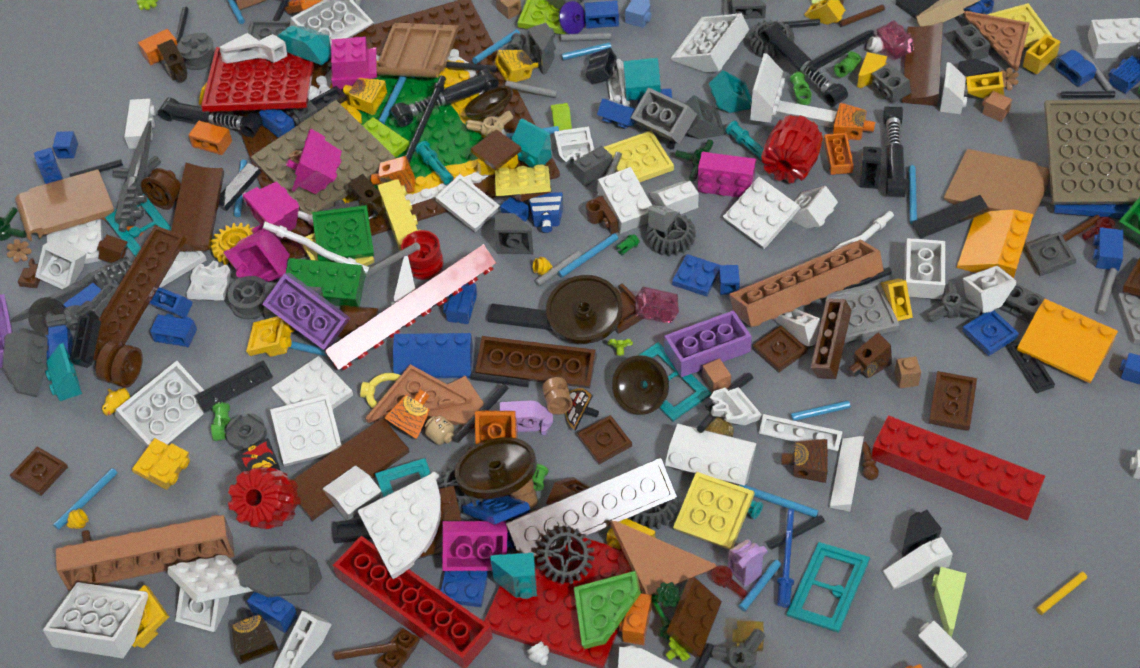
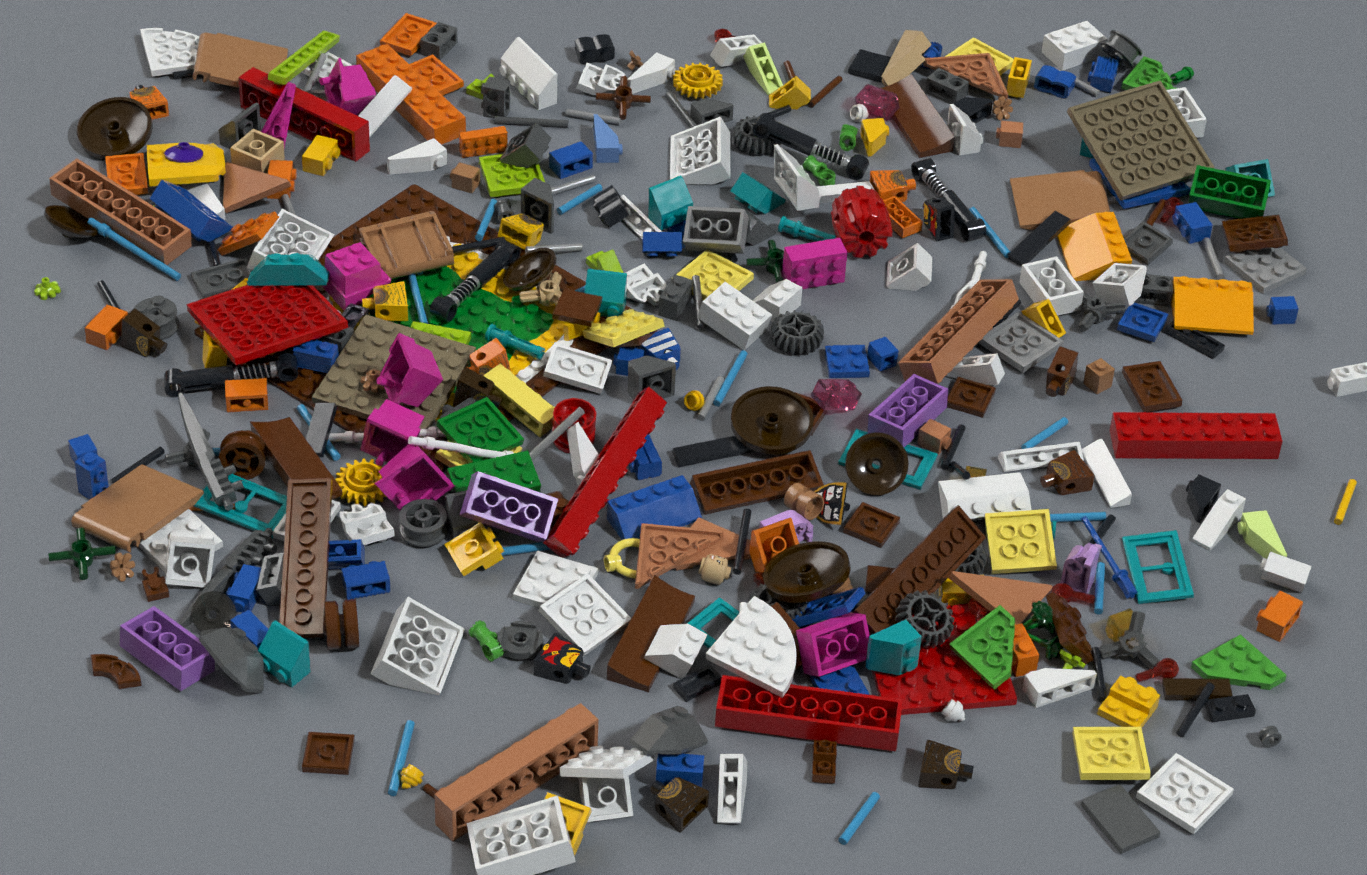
camera: 35 degrees left, 10 degrees down
dark grey bush [45,301,94,330] -> none
black piece [70,316,101,368] -> none
reddish brown brick [97,234,128,263] -> none
yellow animal [102,388,131,416] -> none
white brick [124,99,156,149] -> none
yellow plate [132,438,190,490] -> none
black tile [194,360,273,414] -> none
white arch [219,33,287,63] -> none
red wheel [228,467,301,529] -> none
reddish brown bar [334,642,399,660] -> none
orange torso [385,389,430,440] -> none
black bar [405,76,446,164] -> none
black bar [471,372,529,387] -> none
dark purple dish [559,1,586,34] -> none
reddish brown plate [586,195,618,234] -> none
lime plant [607,339,633,356] -> none
green pin [615,234,640,256] -> none
light grey slope [648,205,678,233] -> none
white plate [710,387,762,425] -> none
white plate [723,177,801,249] -> none
black axle [808,30,875,71] -> none
reddish brown brick [811,298,852,379] -> none
reddish brown bar [862,441,879,480] -> none
dark grey brick [872,63,911,103] -> none
yellow slope [966,72,1004,99] -> none
black bar [1061,91,1115,98] -> none

